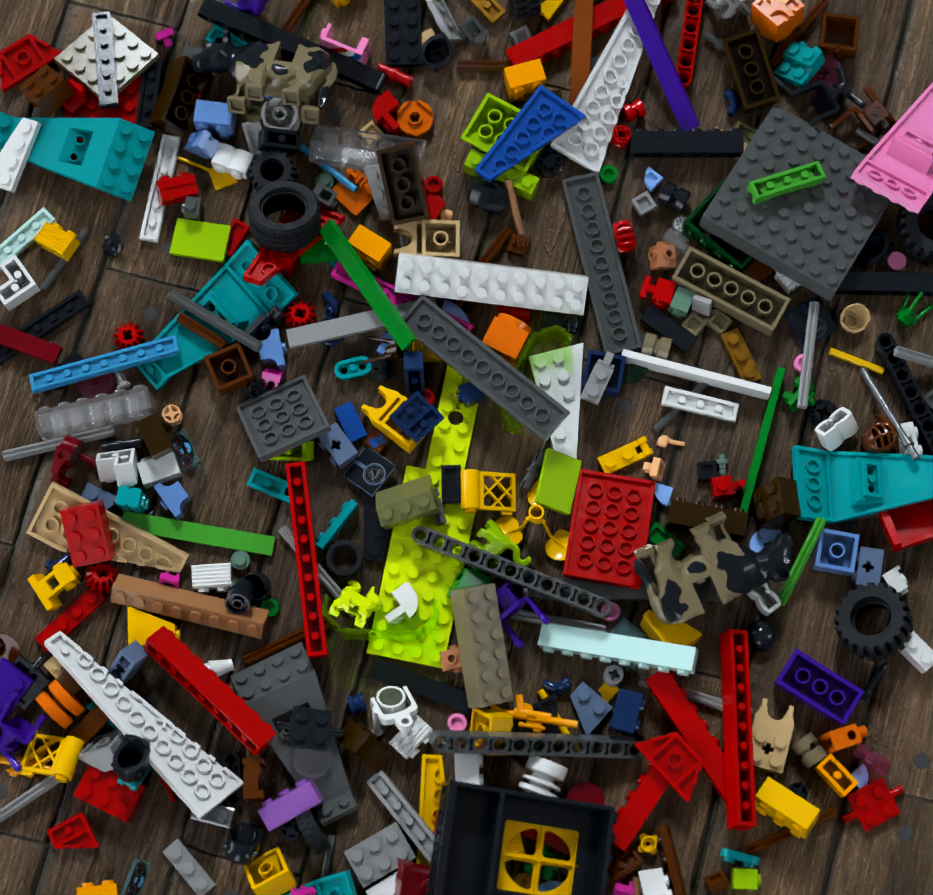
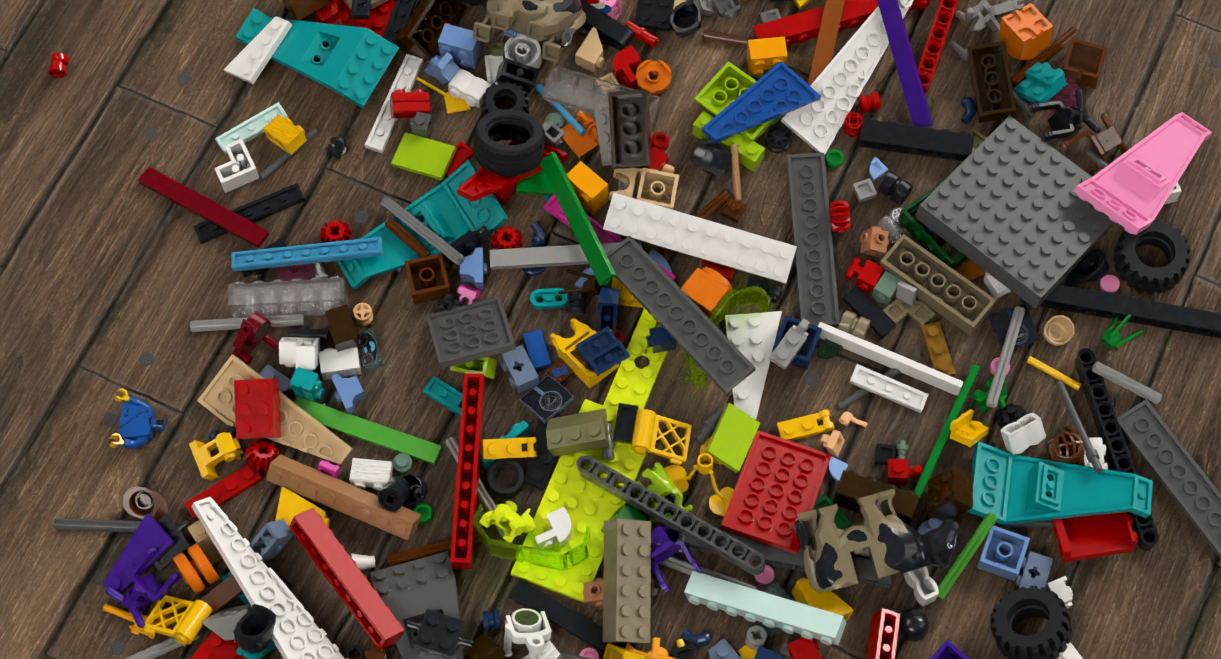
camera: 10 degrees right, 10 degrees down
bright green piece [747,160,826,205] -> none
none -> yellow plate [481,437,537,459]
none -> tan slope [575,27,605,73]
none -> yellow bracket [950,409,989,447]

